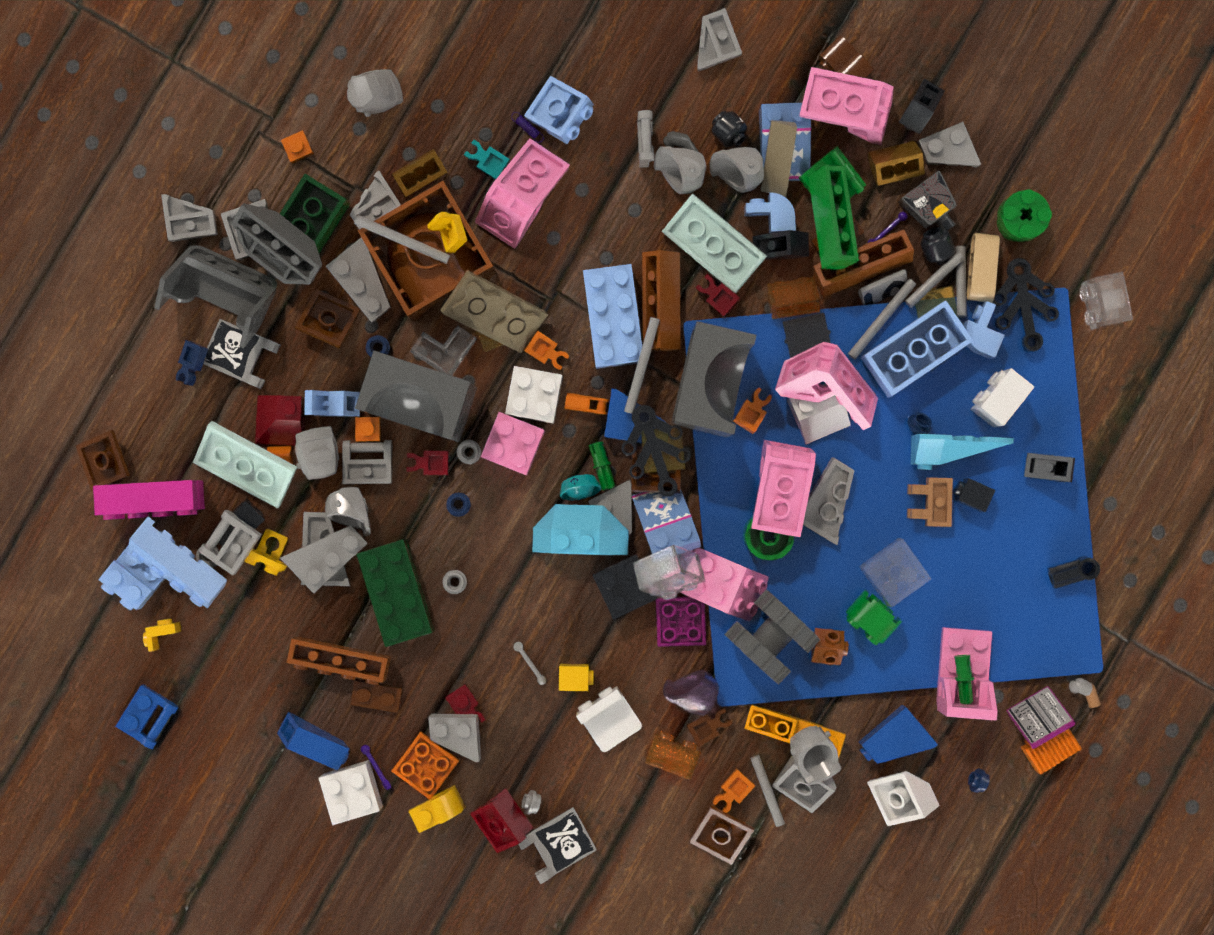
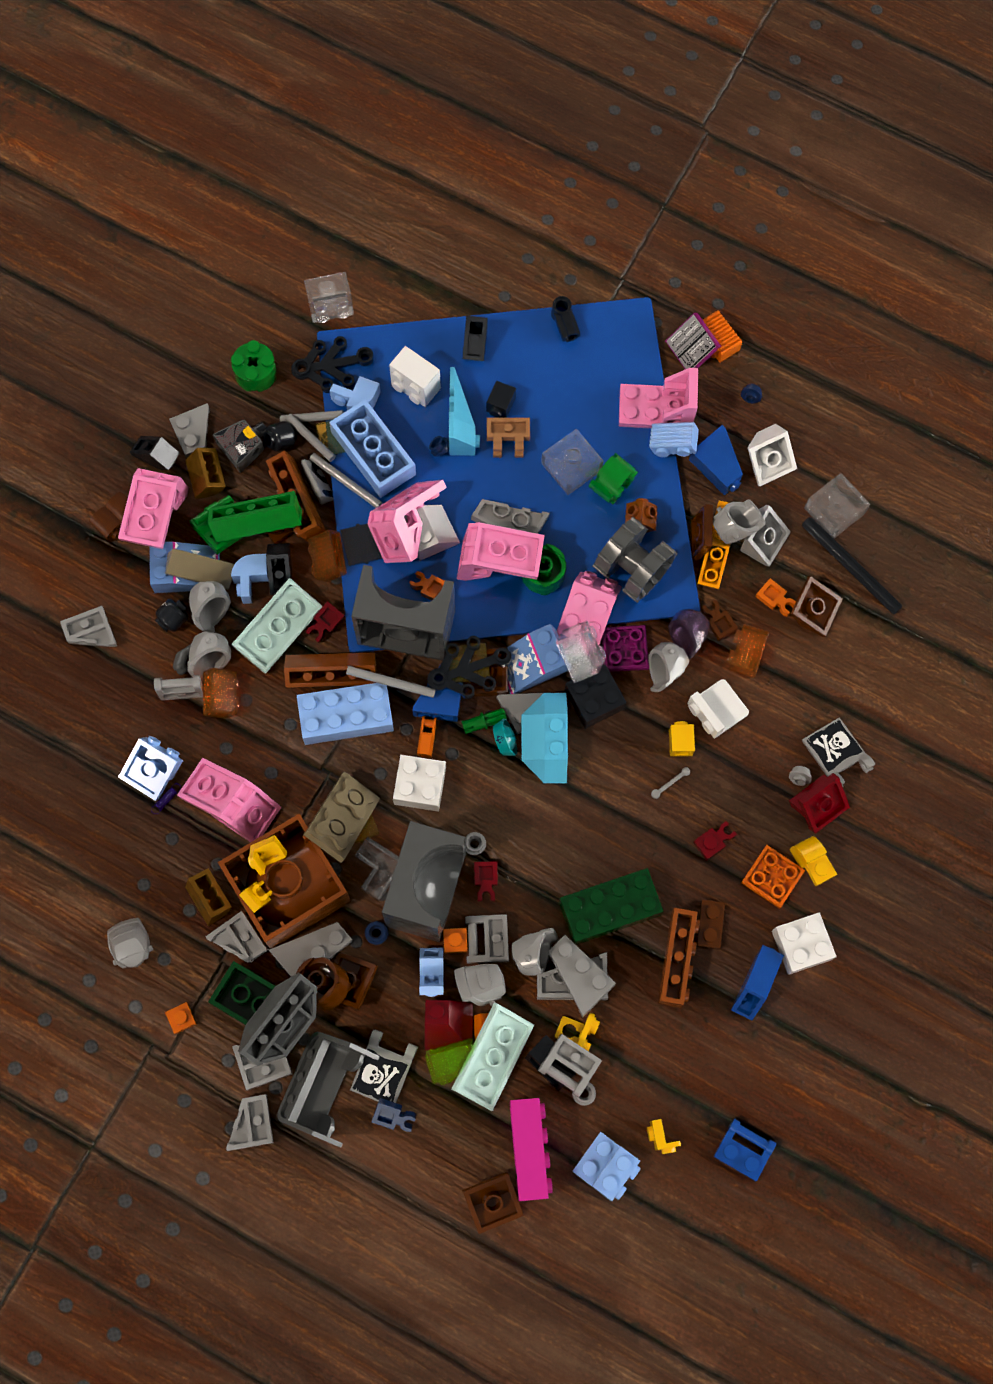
camera: 90 degrees left, 15 degrees down
light blue wedge [128,517,227,608] -> none
light grey bar [354,215,450,264] -> none
dark purple hinge [361,745,391,790] -> none
light grey wing [429,714,481,762] -> none
light grey plate [443,570,467,594] -> none
dark blue plate [446,492,471,517] -> none
teal plate [464,140,510,180] -> none
bright pink brick [481,412,545,475] -> none
orange plate [523,331,569,370] -> none
light grey bar [750,755,785,827] -> none
dark purple hinge [867,212,908,243] -> none
green axle [954,654,974,704] -> none
tan beam [966,233,1000,303] -> none
light grey arm [1069,678,1101,708] -> none
none -> clear orange brick [203,668,239,719]
none -> yellow tile [239,881,272,913]
none -> reddish brown brick [296,957,351,1011]
none -> clear neon green slope [425,1038,474,1085]
none -> light grey helmet [648,642,689,692]
none -> light blue brick [649,422,699,457]
none -> reddish brown tile [691,504,713,561]
none -> black axle [802,517,902,615]
none -> clear brick [804,473,871,538]

